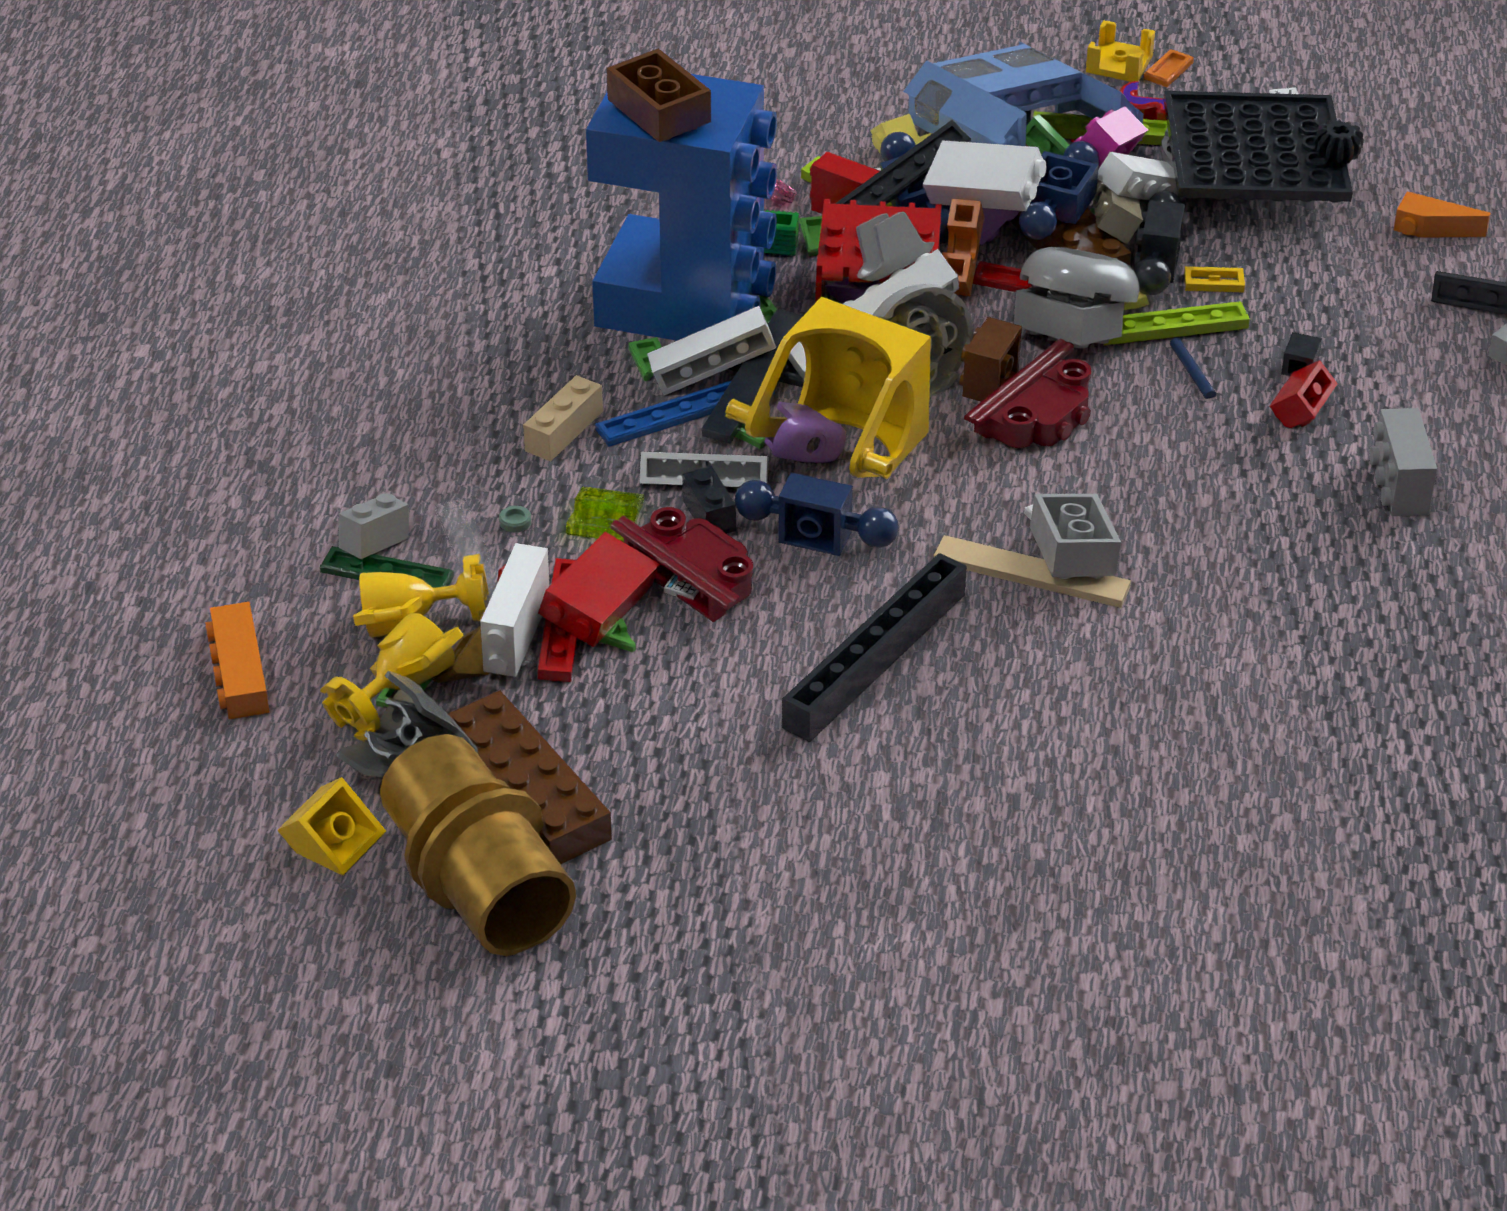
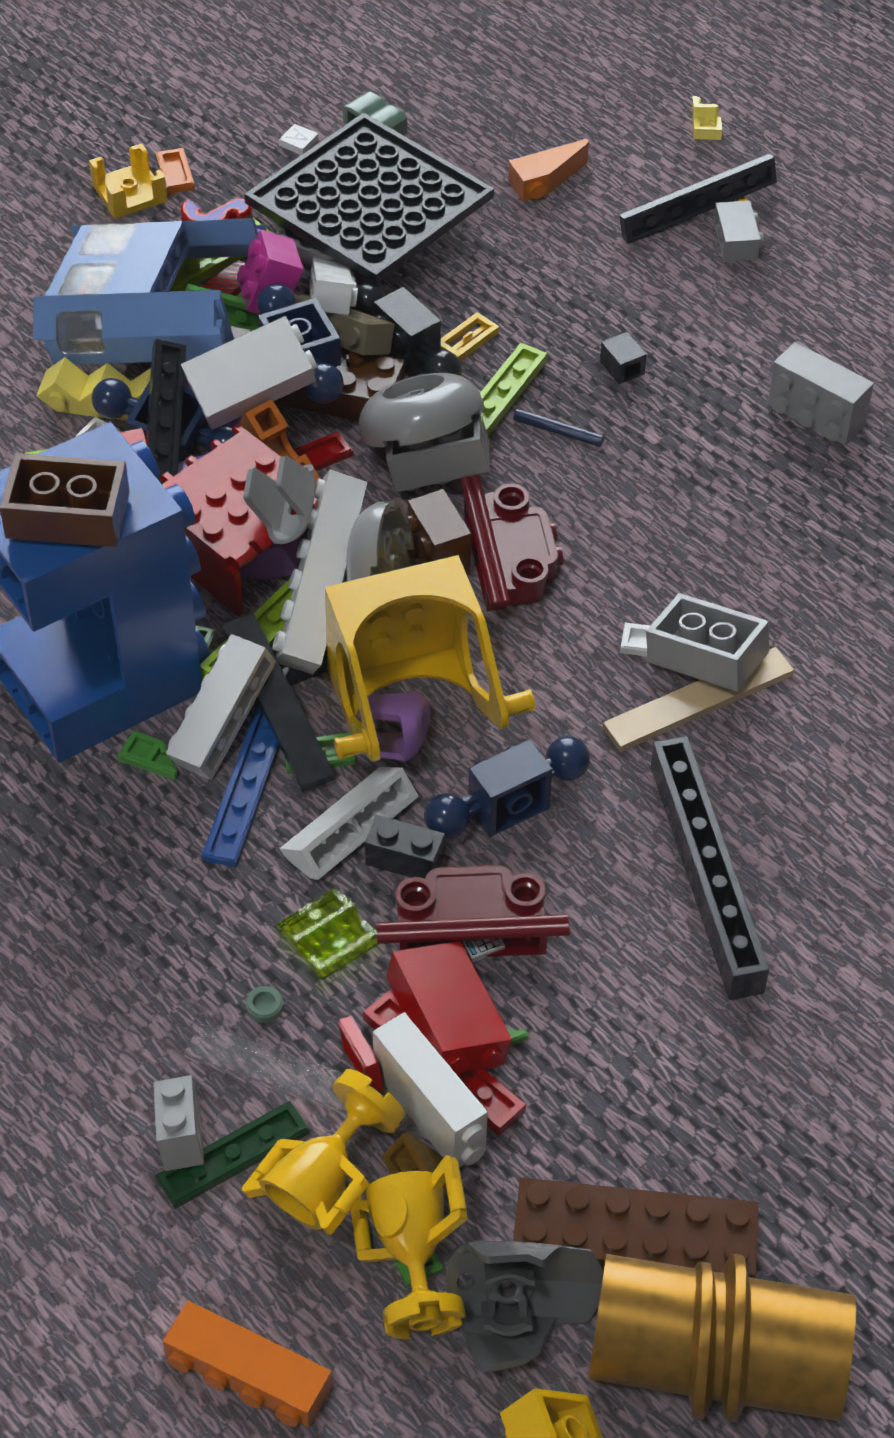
camera: 50 degrees left, 10 degrees up
tan brick [523,375,603,462] -> none
red brick [1269,360,1338,428] -> none
black gear [1314,119,1364,164] -> none
none -> sand green brick [343,92,407,136]

